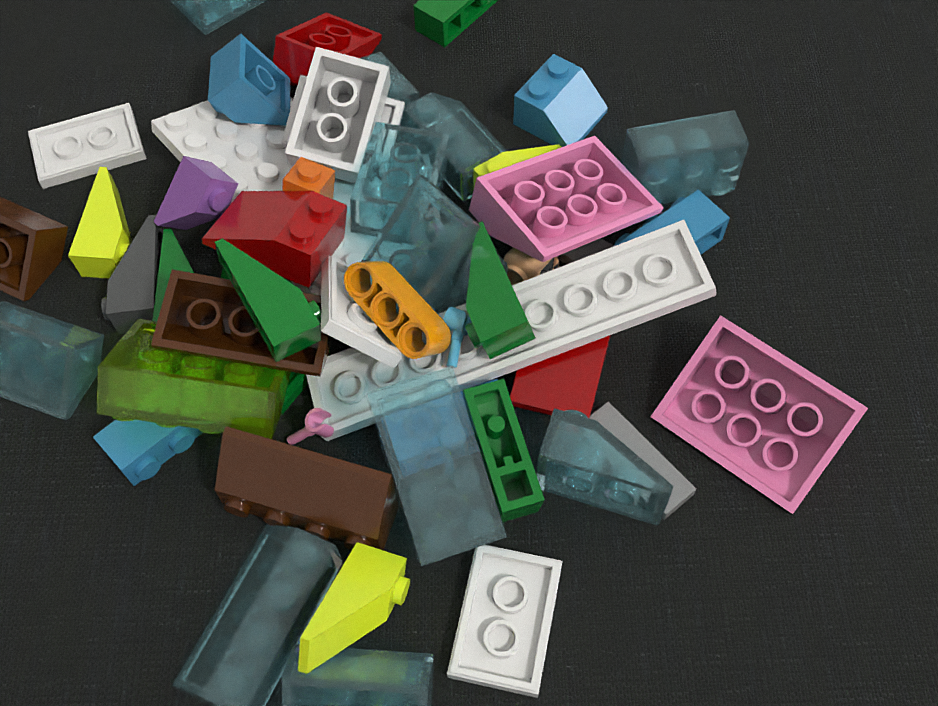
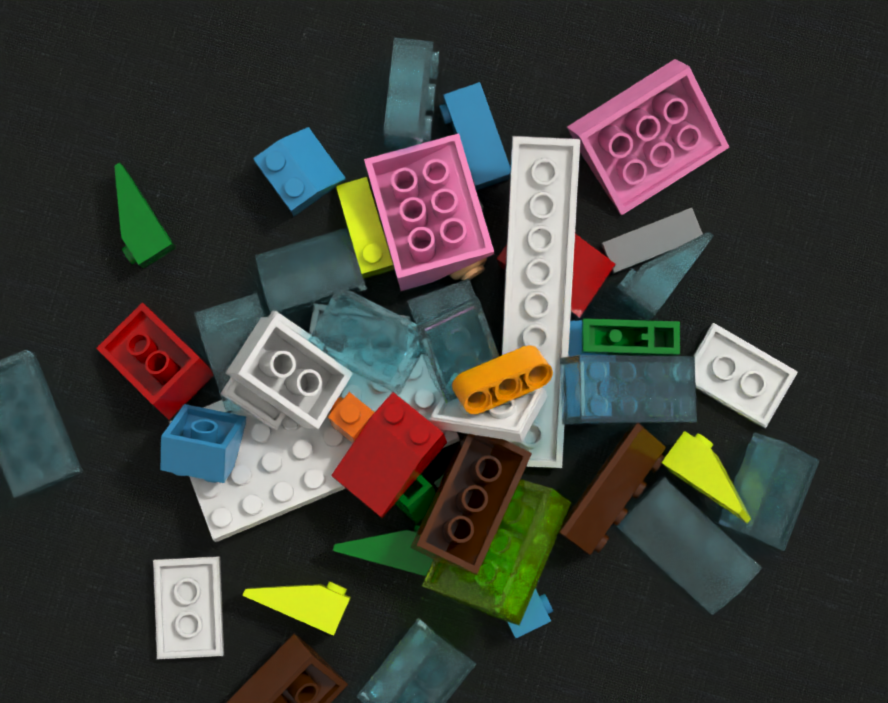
camera: 75 degrees left, 25 degrees up
dark grey slope [101,215,163,334] -> none
medium lavender slope [154,156,239,230] -> none
green slope [215,238,321,362] -> none
bright pink hand [287,408,334,445] -> none
medium azure hand [443,307,472,368] -> none
green slope [465,221,536,359] -> none

